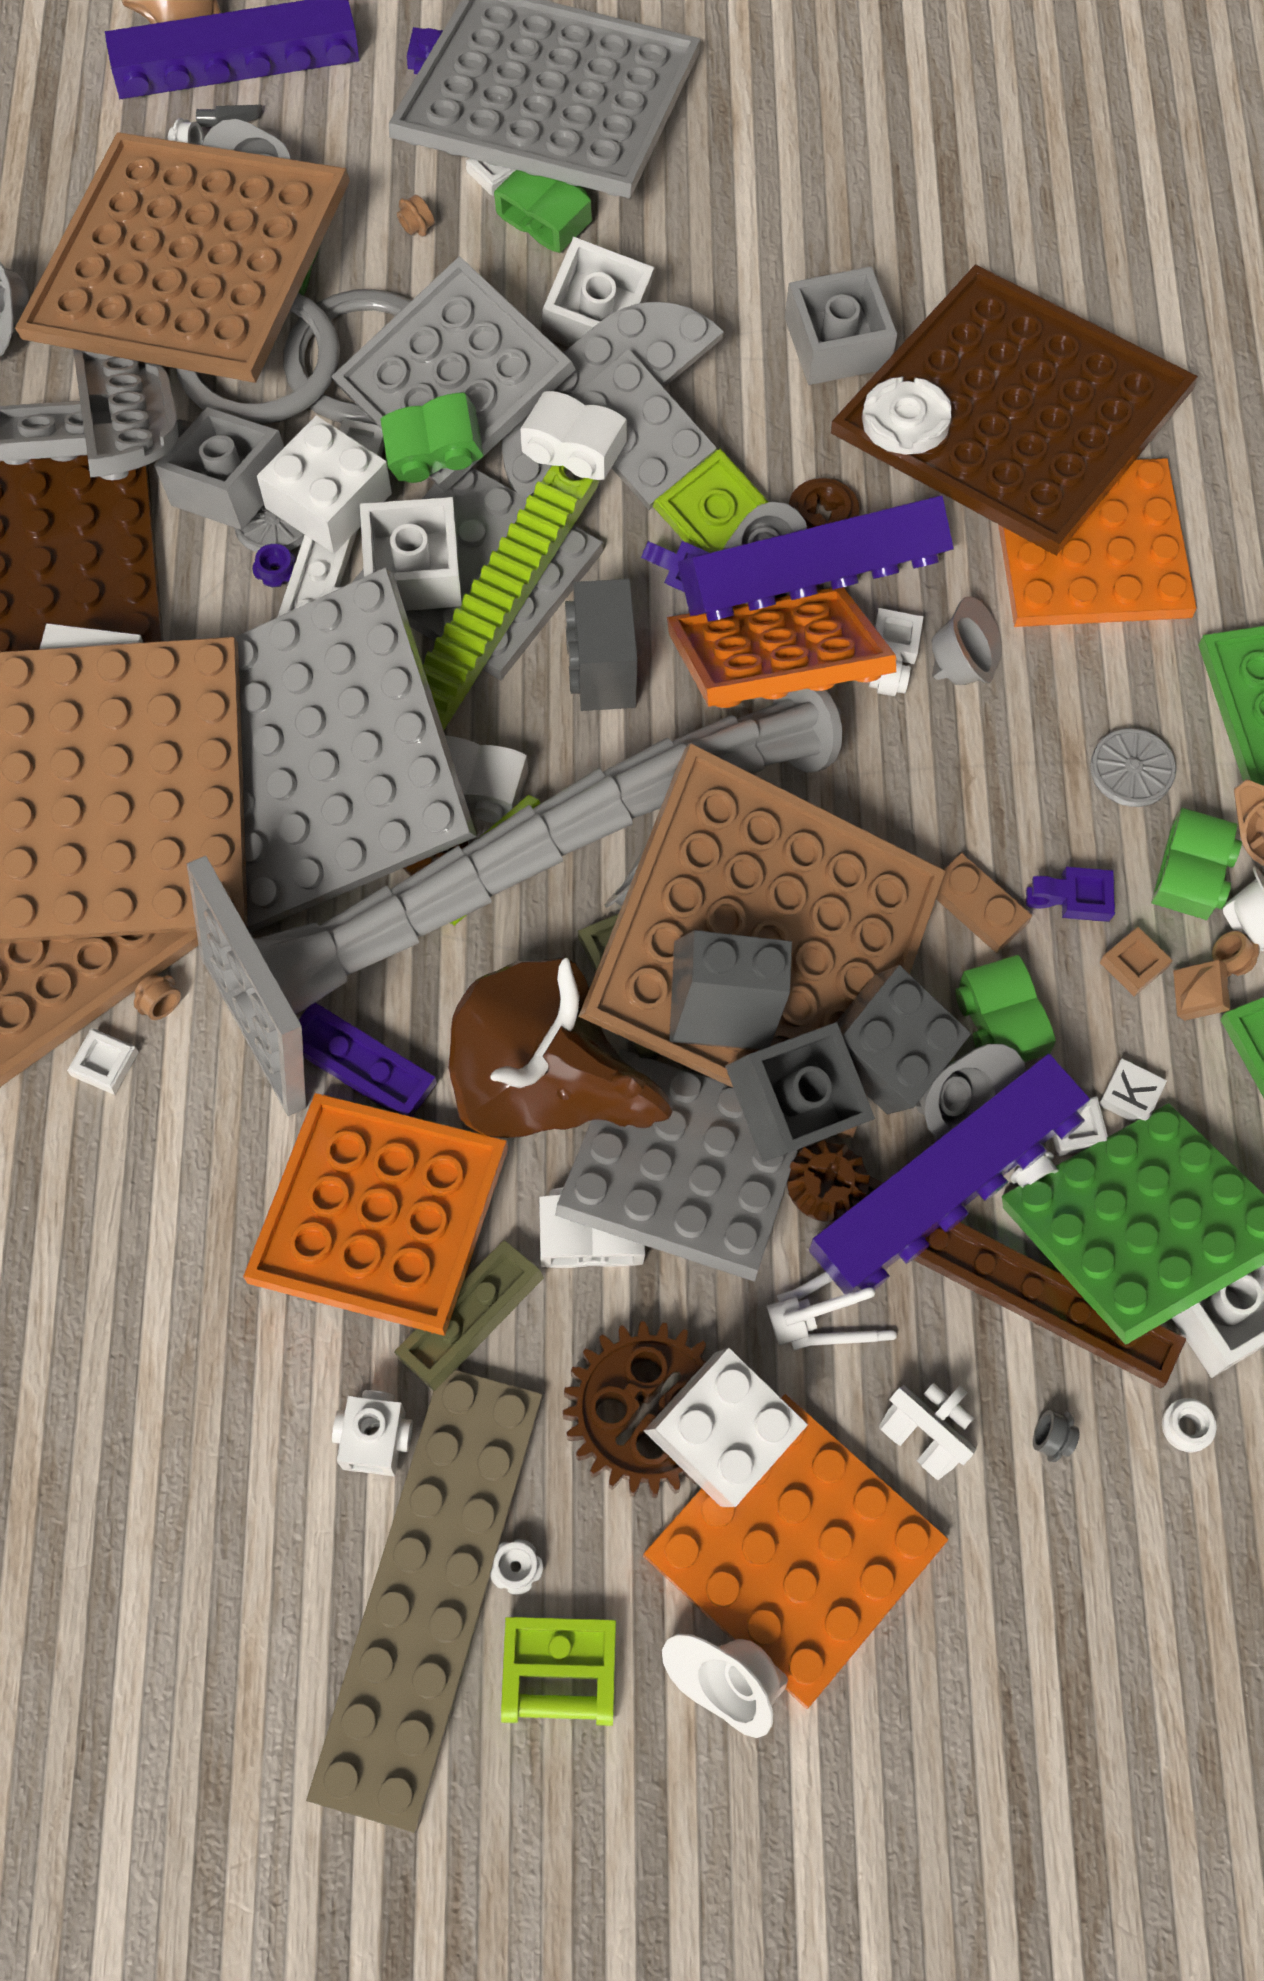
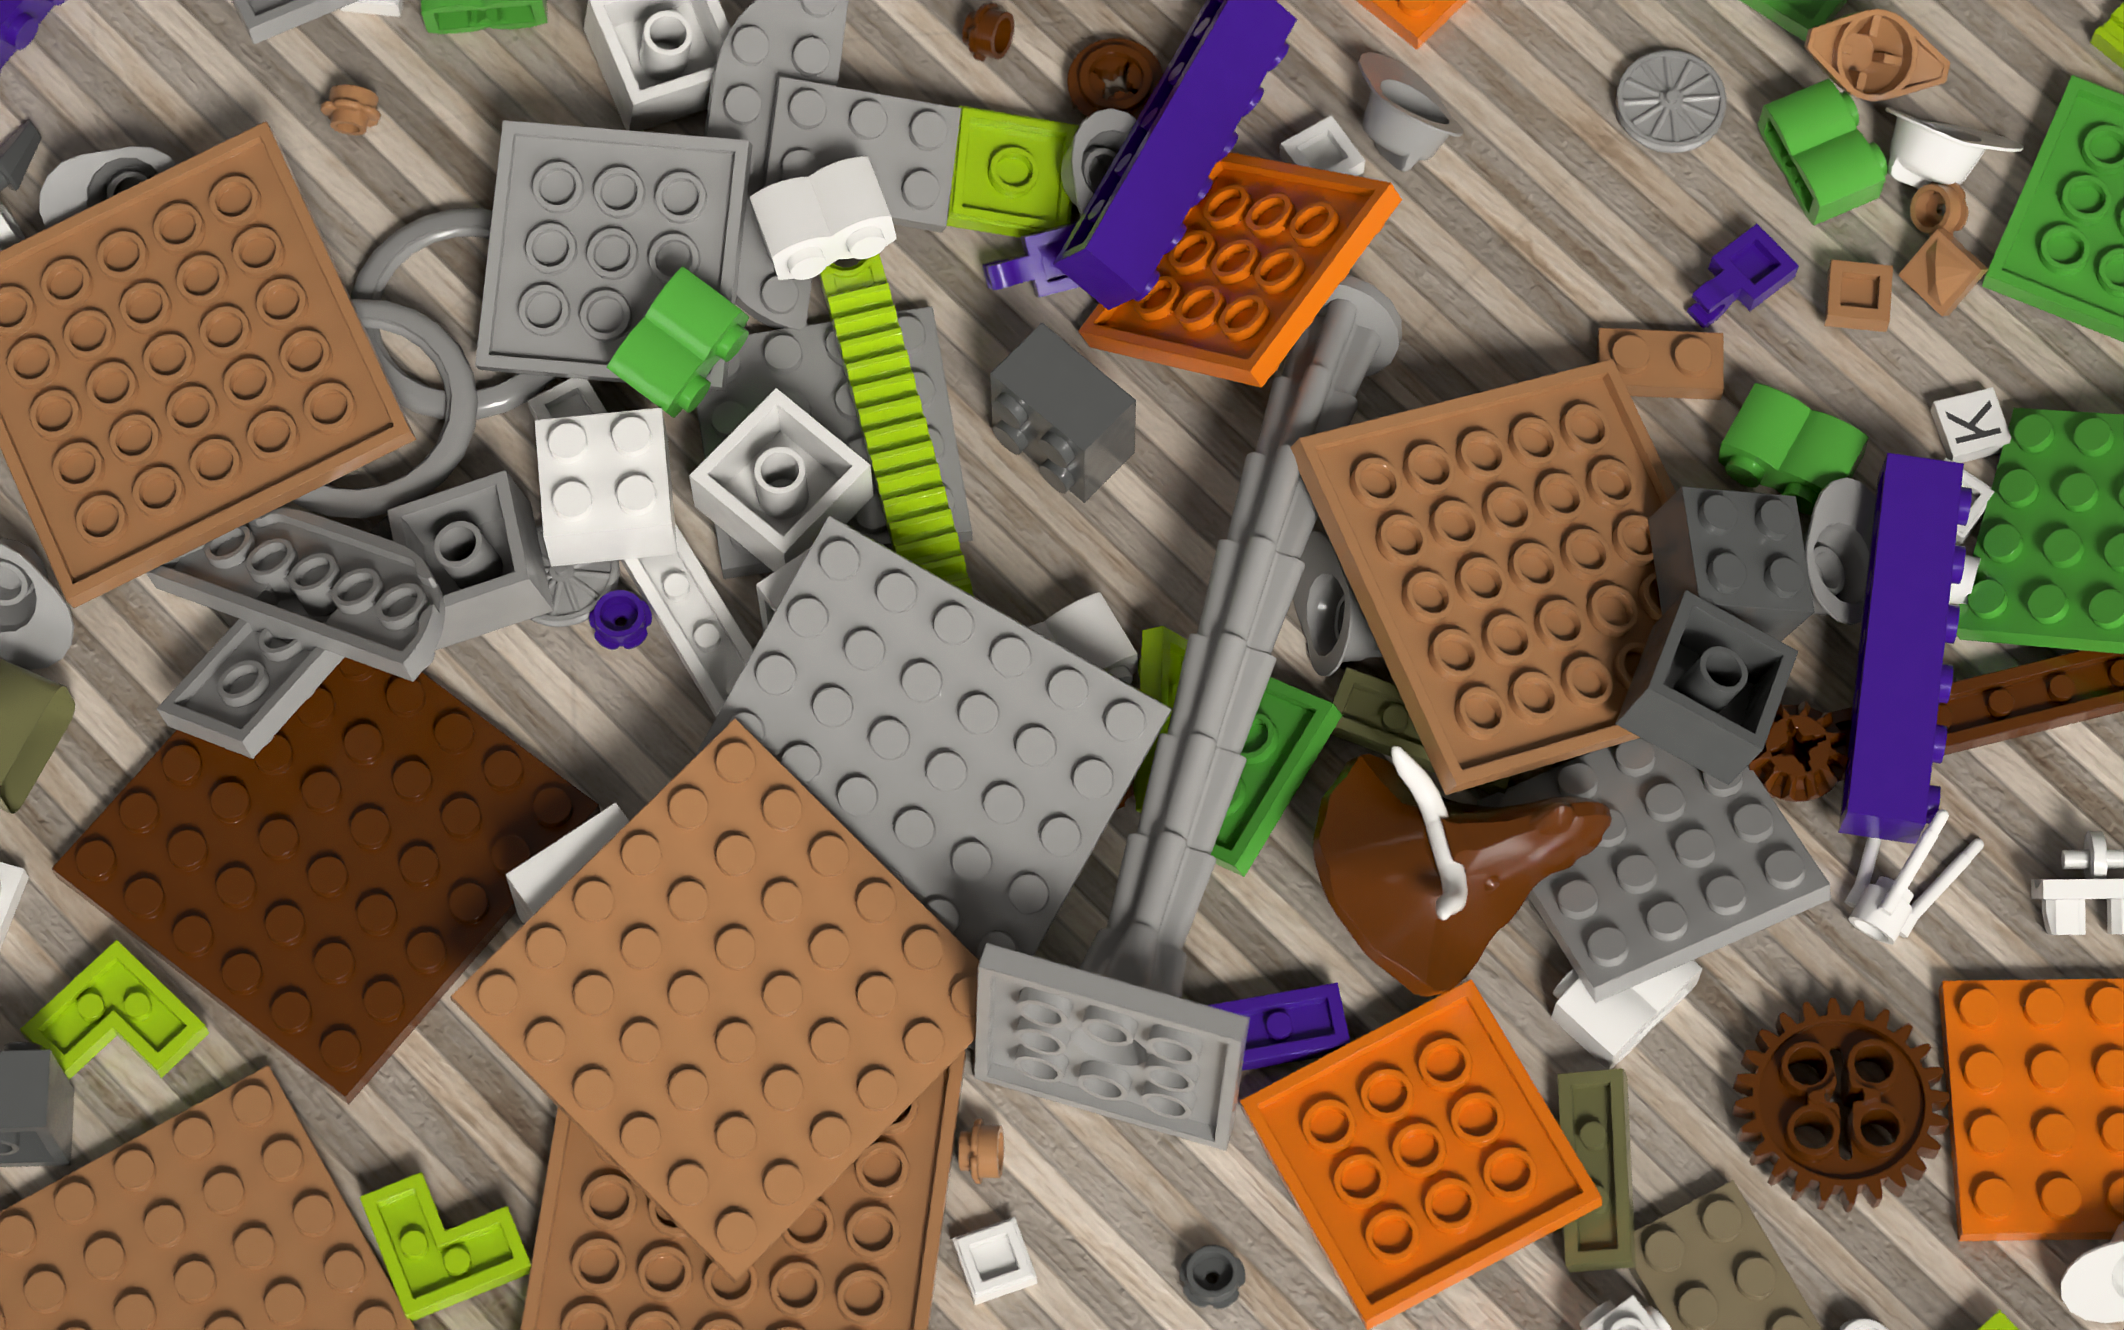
camera: 40 degrees left, 0 degrees up
white brick [644,1348,808,1507] -> none
dark grey slope [669,930,792,1051] -> none
none -> reddish brown plate [962,2,1014,61]
none -> dark grey plate [1179,1245,1246,1309]
none -> bright green wing [1211,677,1342,877]

